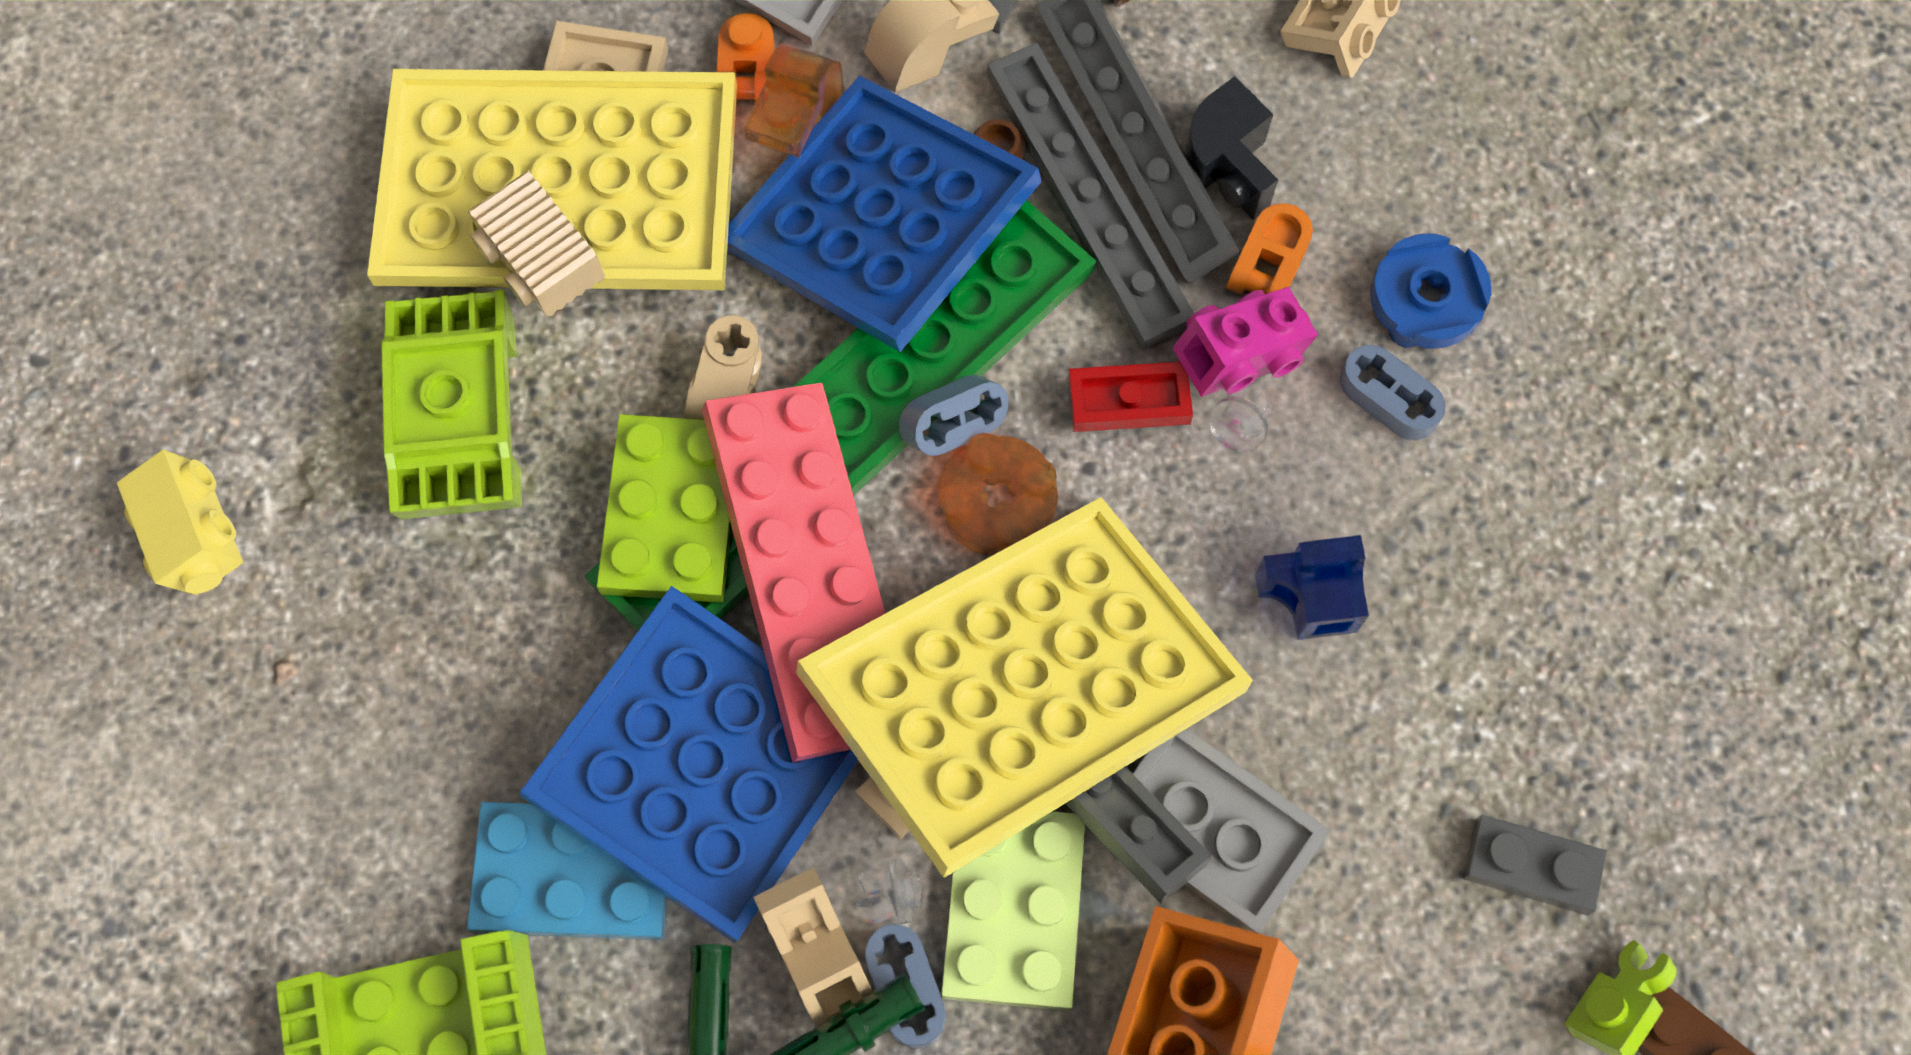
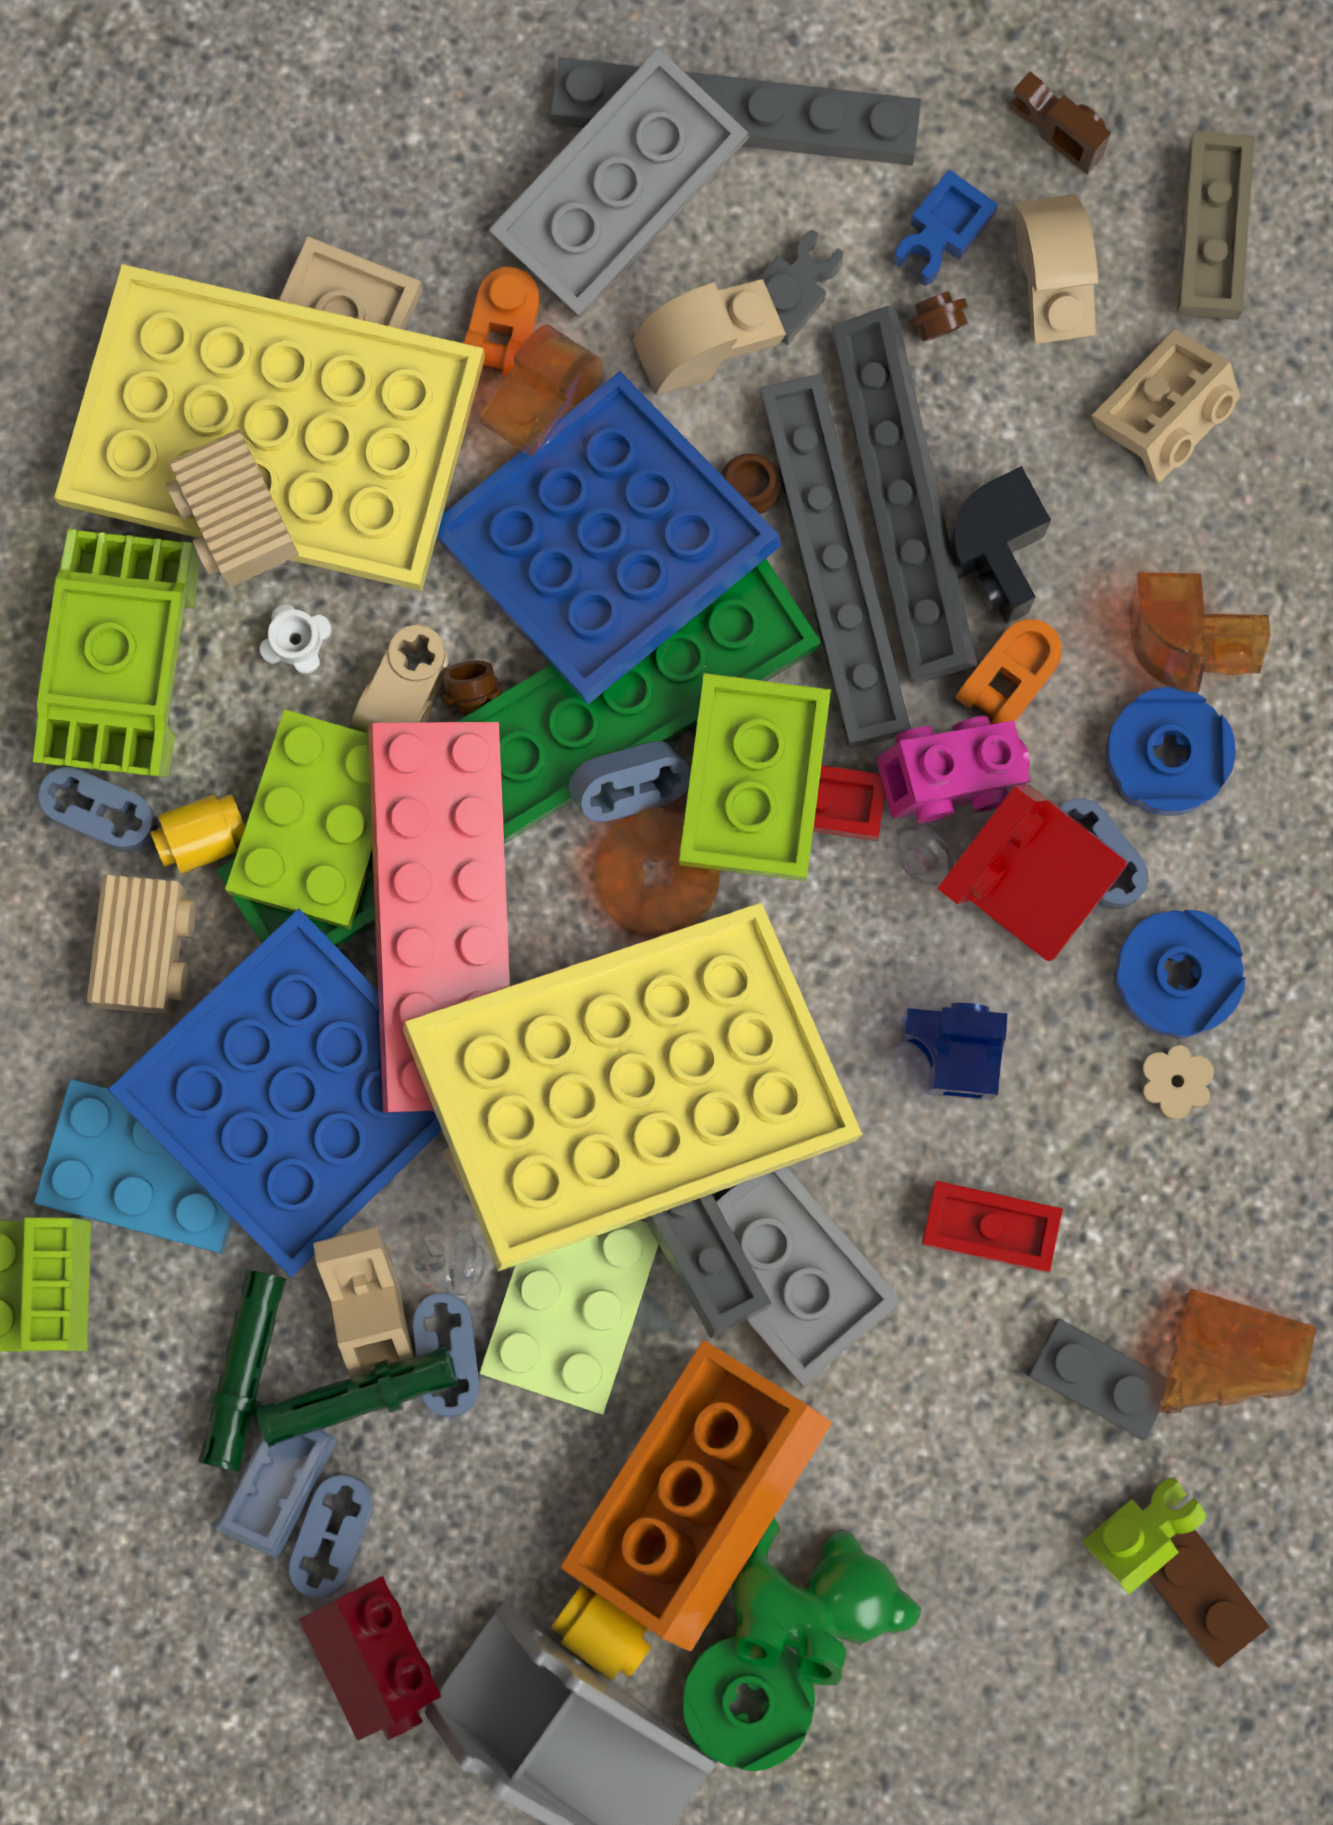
camera: 15 degrees right, 10 degrees up
none -> sand blue beam [38,767,158,853]
none -> tan brick [87,874,196,1015]
none -> yellow brick [150,794,245,874]
none -> white plate [260,604,332,675]
none -> reddish brown plate [440,660,503,714]
none -> lime plate [679,673,831,882]
none -> red plate [921,1180,1063,1273]
none -> red bracket [937,784,1128,961]
none -> blue plate [1113,909,1246,1039]
none -> clear orange brick [1129,572,1271,693]
none -> tan plant [1142,1045,1214,1120]
none -> clear orange wing [1159,1288,1317,1415]

